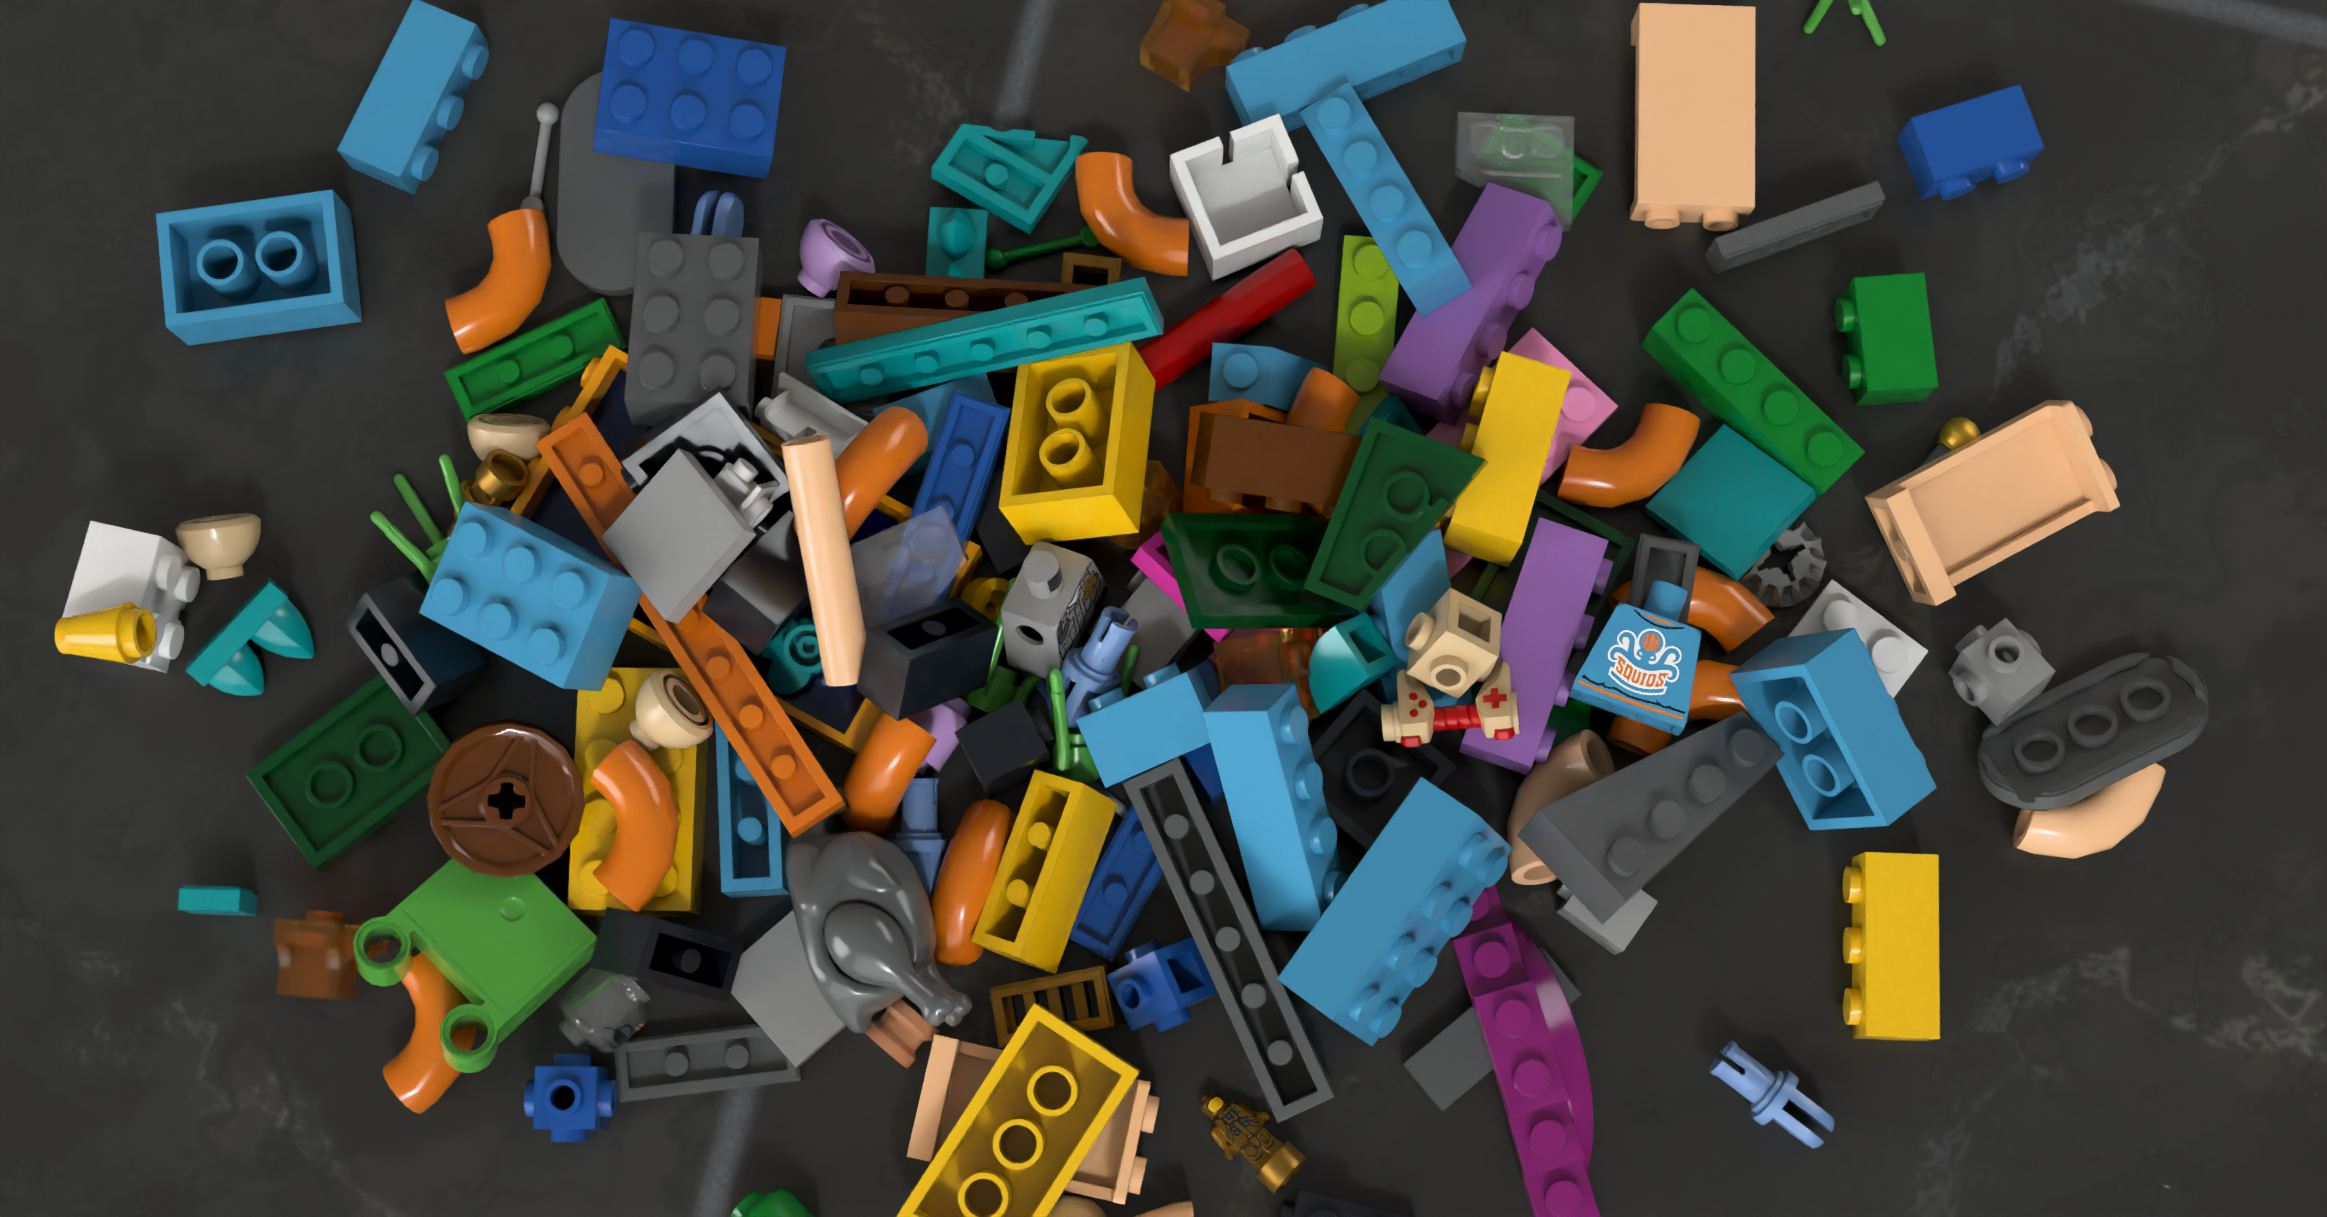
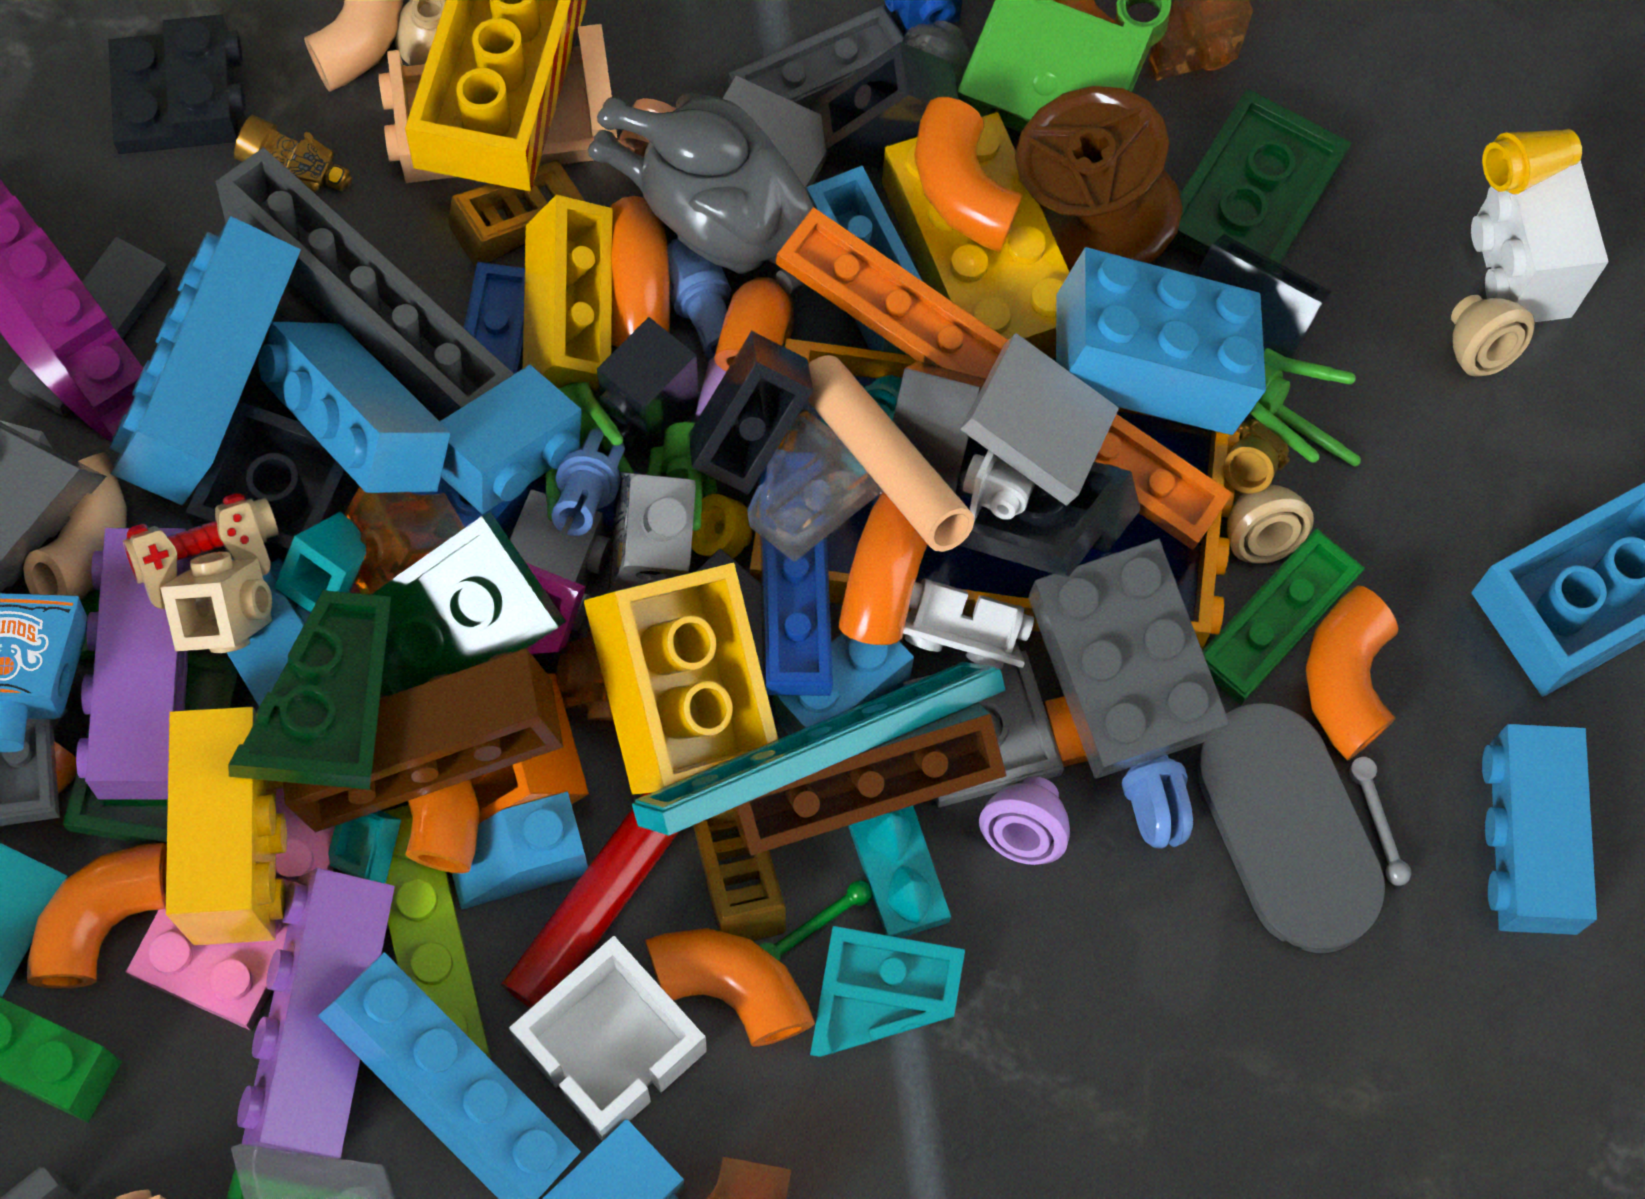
camera: 155 degrees right, 10 degrees down
teal tile [178,886,258,916] -> none
teal tile [186,577,315,696] -> none
blue brick [593,18,786,179] -> none
tan brick [629,669,713,751] -> none
blue brick [1107,937,1218,1033] -> none

